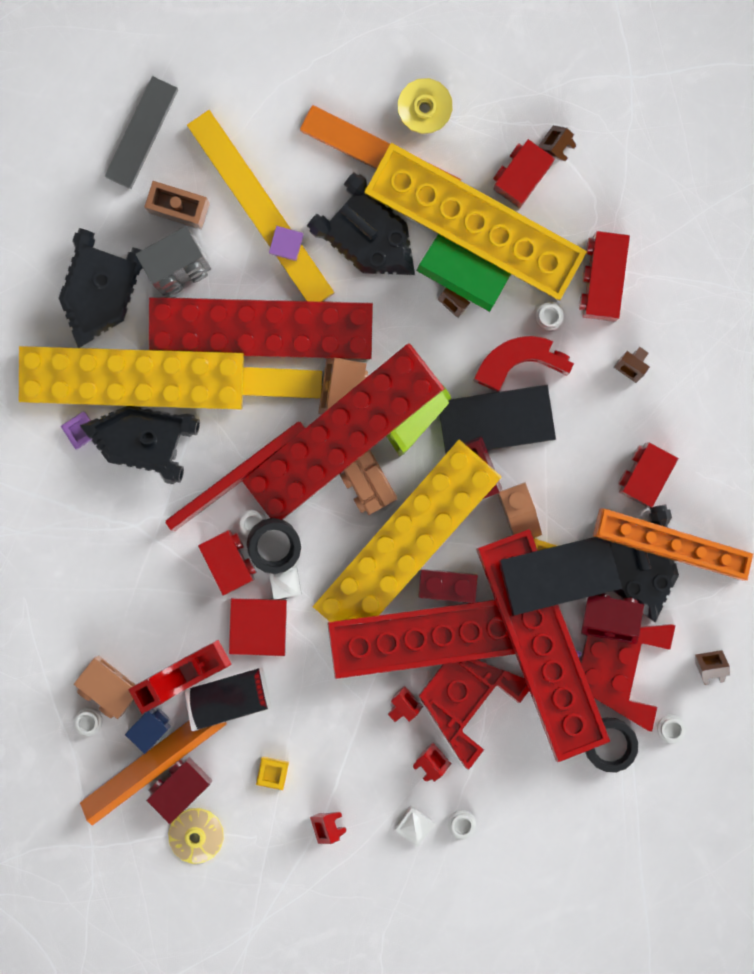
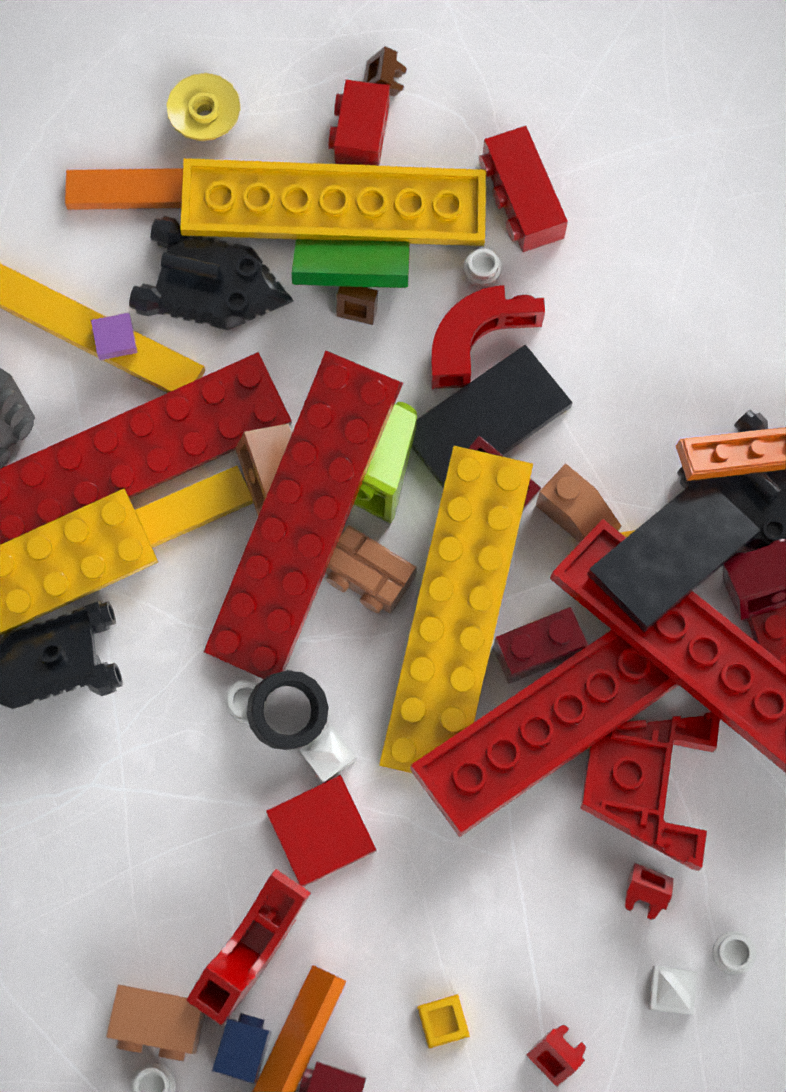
camera: 30 degrees left, 15 degrees down
red tile [165,421,305,531] -> none
black sticker [184,667,272,731] -> none
red brick [198,530,257,596] -> none
red tile [388,686,423,722] -> none
reddish brown tile [613,346,650,383] -> none
red brick [618,442,679,508] -> none

